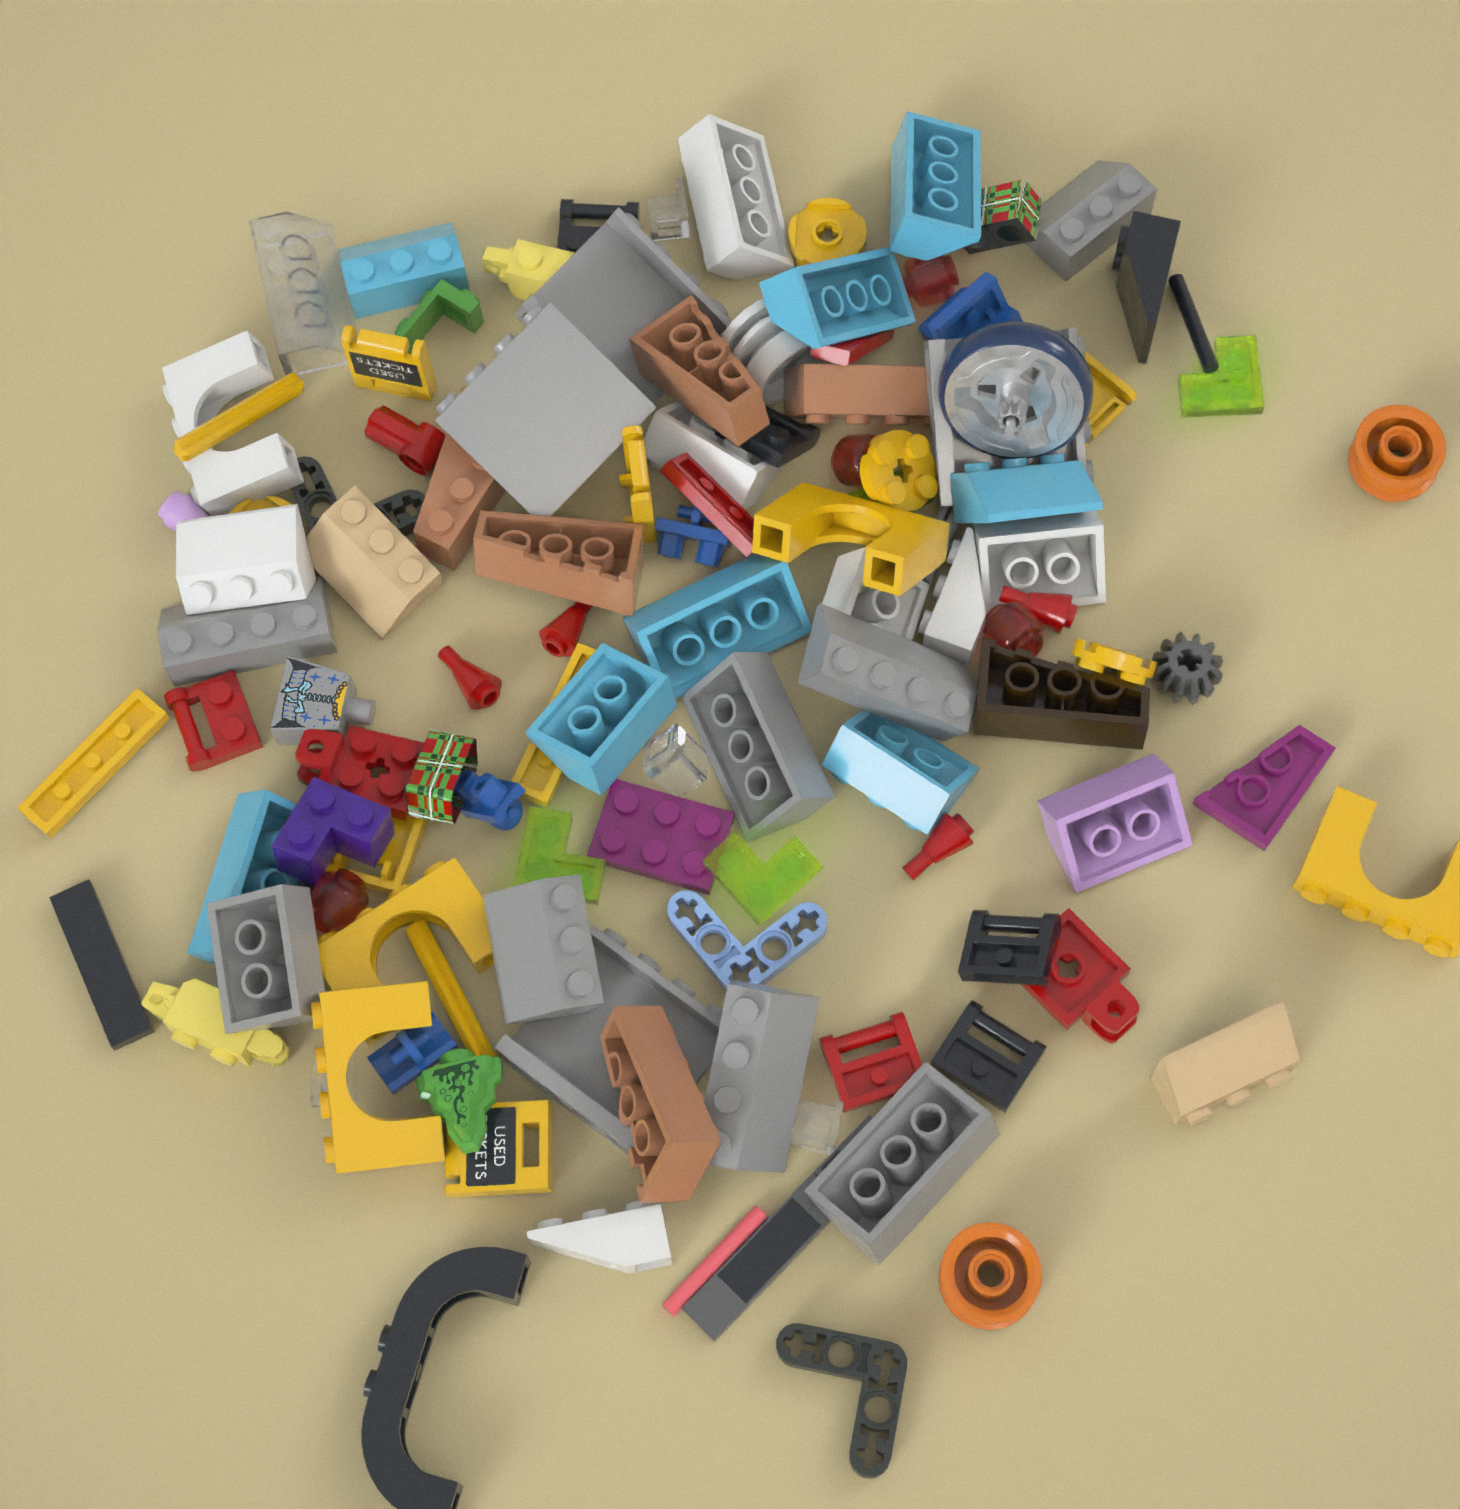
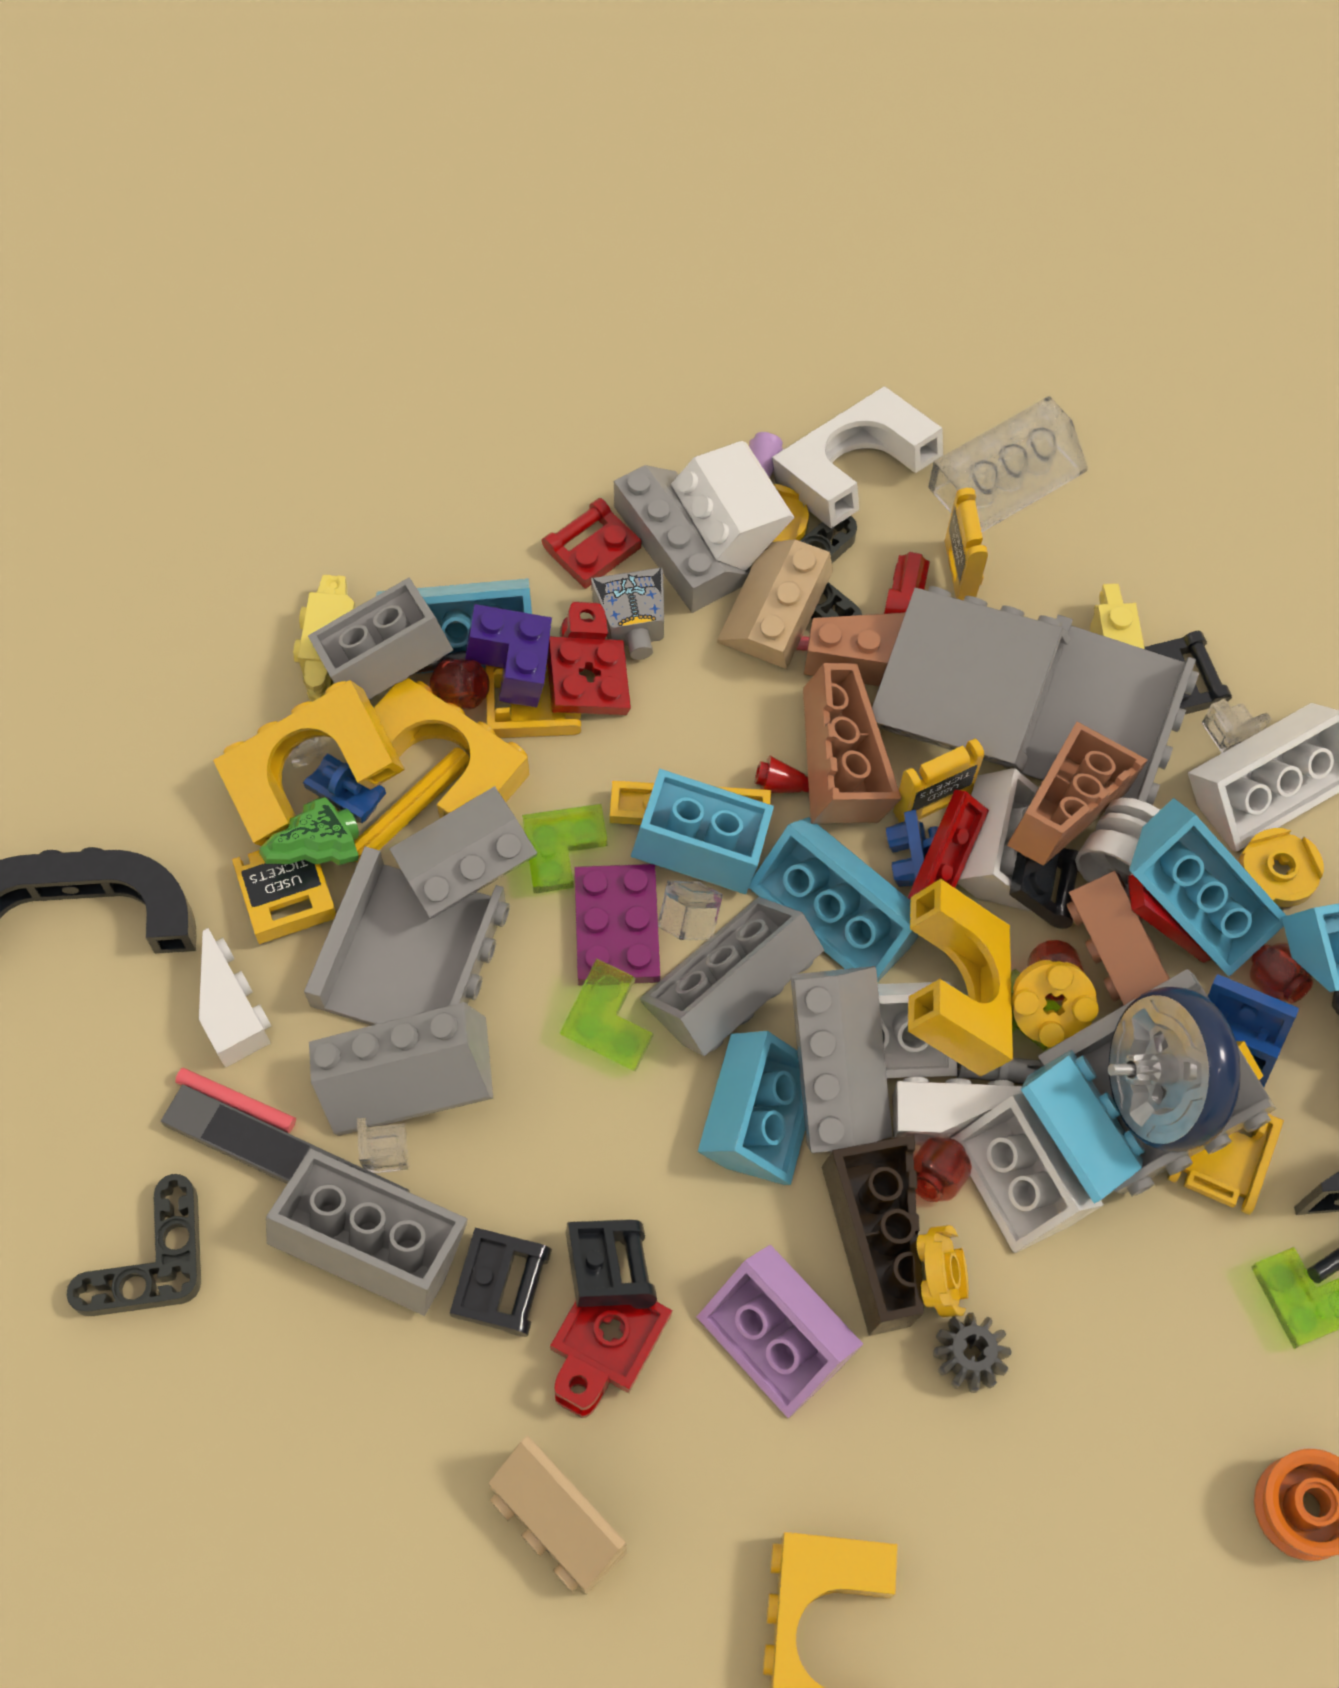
camera: 65 degrees right, 5 degrees down
yellow plate [17,688,170,839] -> none
black tile [49,879,155,1051] -> none
yellow axle [173,373,304,462] -> none
medium azure slope [338,222,470,319] -> none
bright green bracket [395,279,484,354] -> none
piece [405,729,478,824] -> none
red cone [438,645,502,710] -> none
blue hips [453,769,526,830] -> none
nougat wedge [600,1006,721,1203] -> none
light blue beam [667,890,827,991] -> none
red plate [819,1012,922,1113] -> none
red cone [902,812,974,881] -> none
orange wheel [938,1222,1042,1330] -> none
red cone [998,585,1077,634] -> none
magenta wing [1192,725,1336,852] -> none

